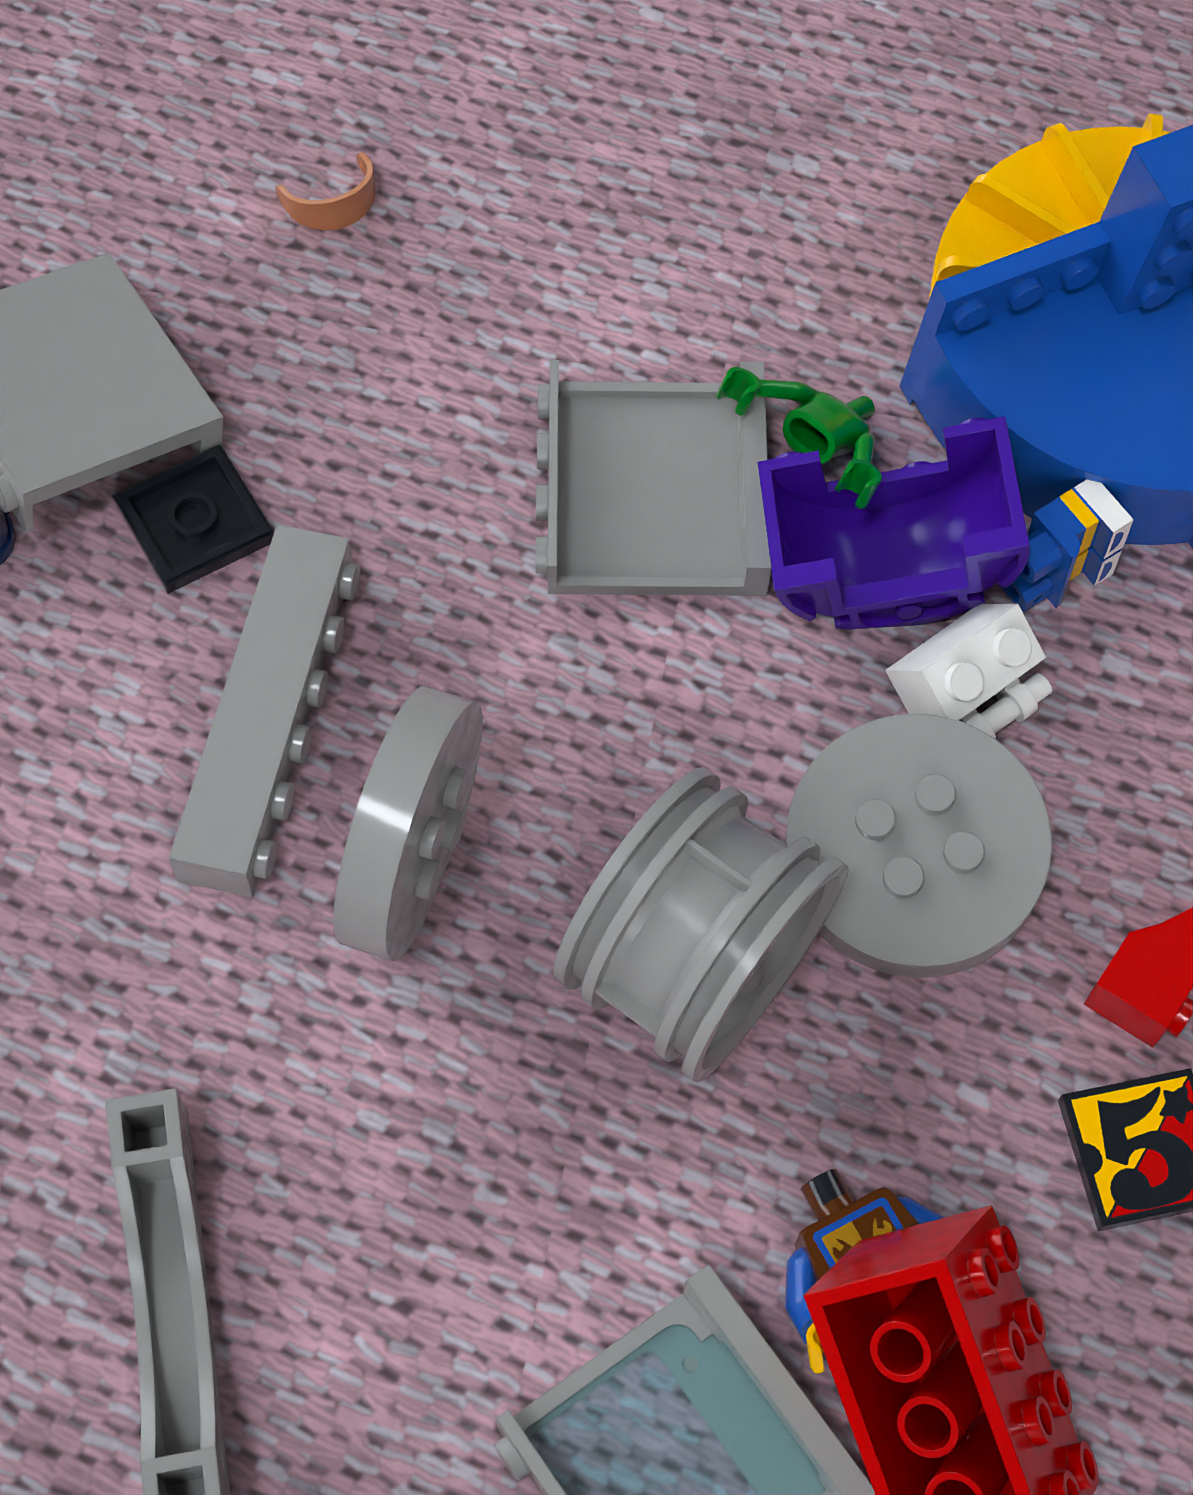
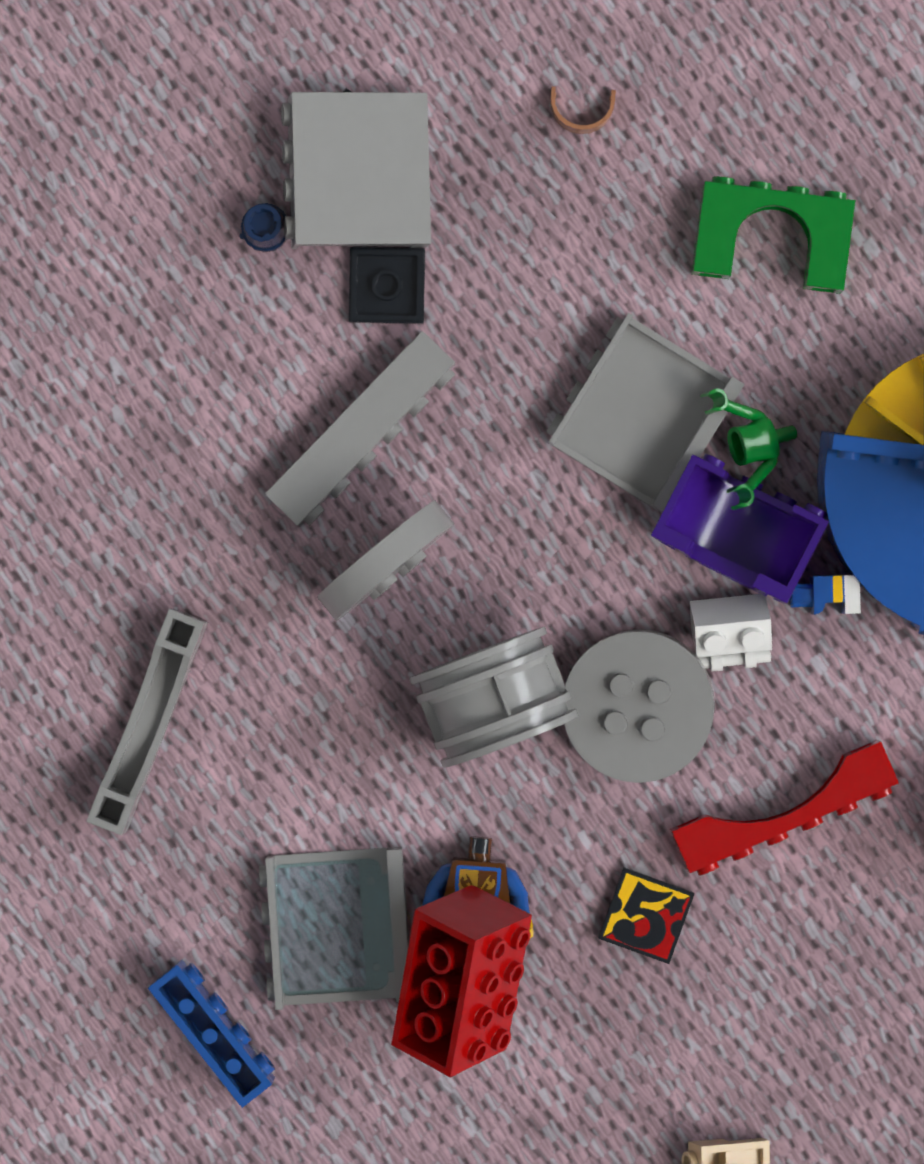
camera: 30 degrees right, 25 degrees up
none -> green arch [691,176,856,294]

